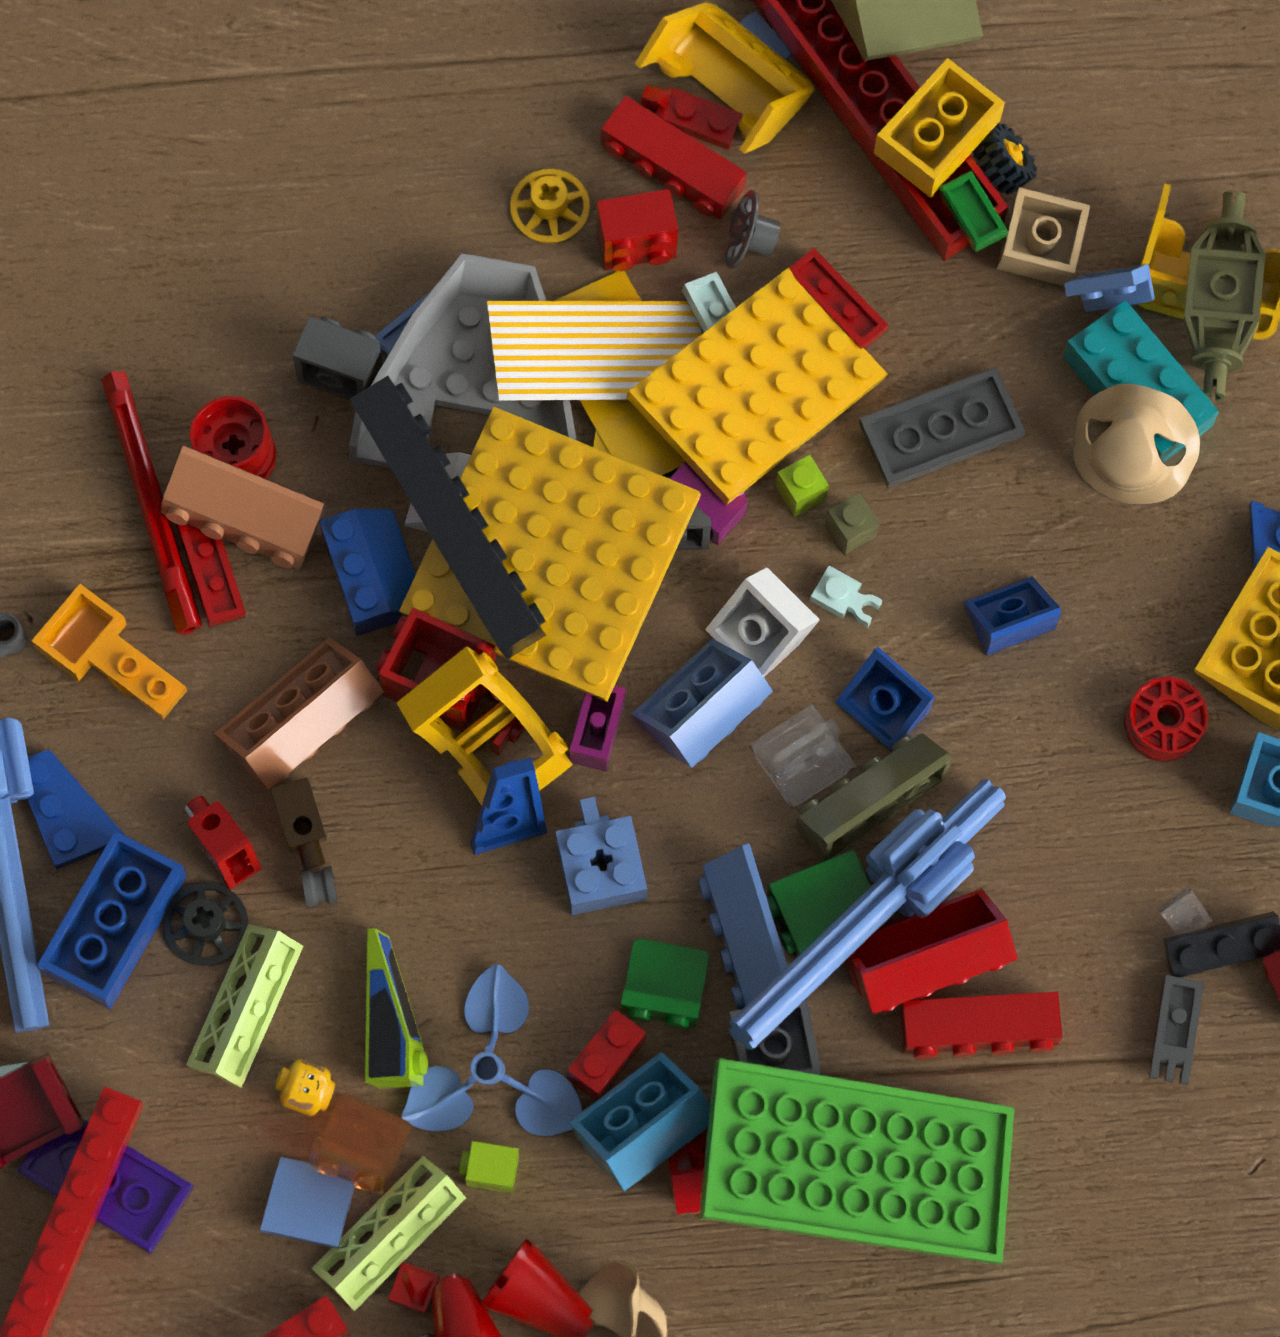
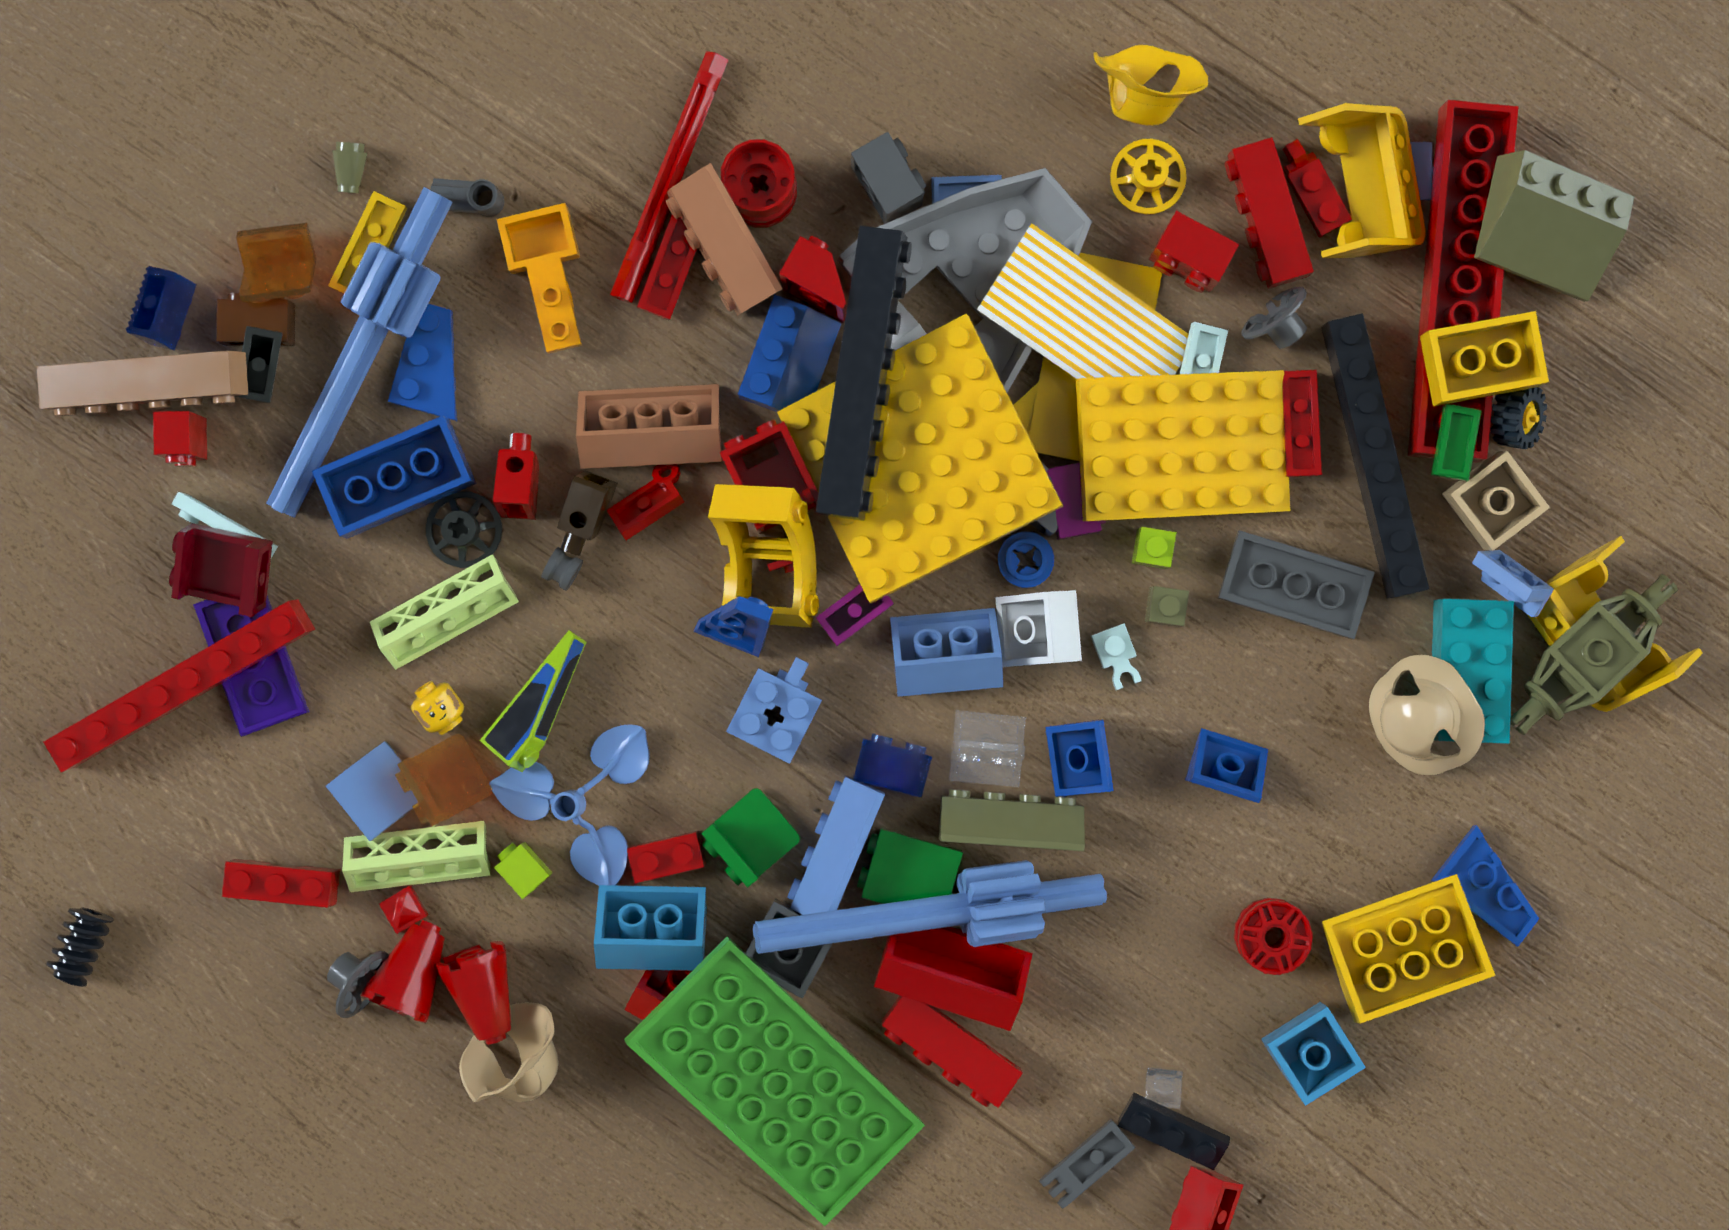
camera: 40 degrees right, 15 degrees up
none -> red hinge [606,464,685,541]
none -> red slope [779,236,847,323]
none -> clear blue brick [853,733,932,798]
none -> blue gear [998,532,1054,588]
none -> yellow piece [1093,45,1208,126]
none -> black brick [1321,313,1429,599]

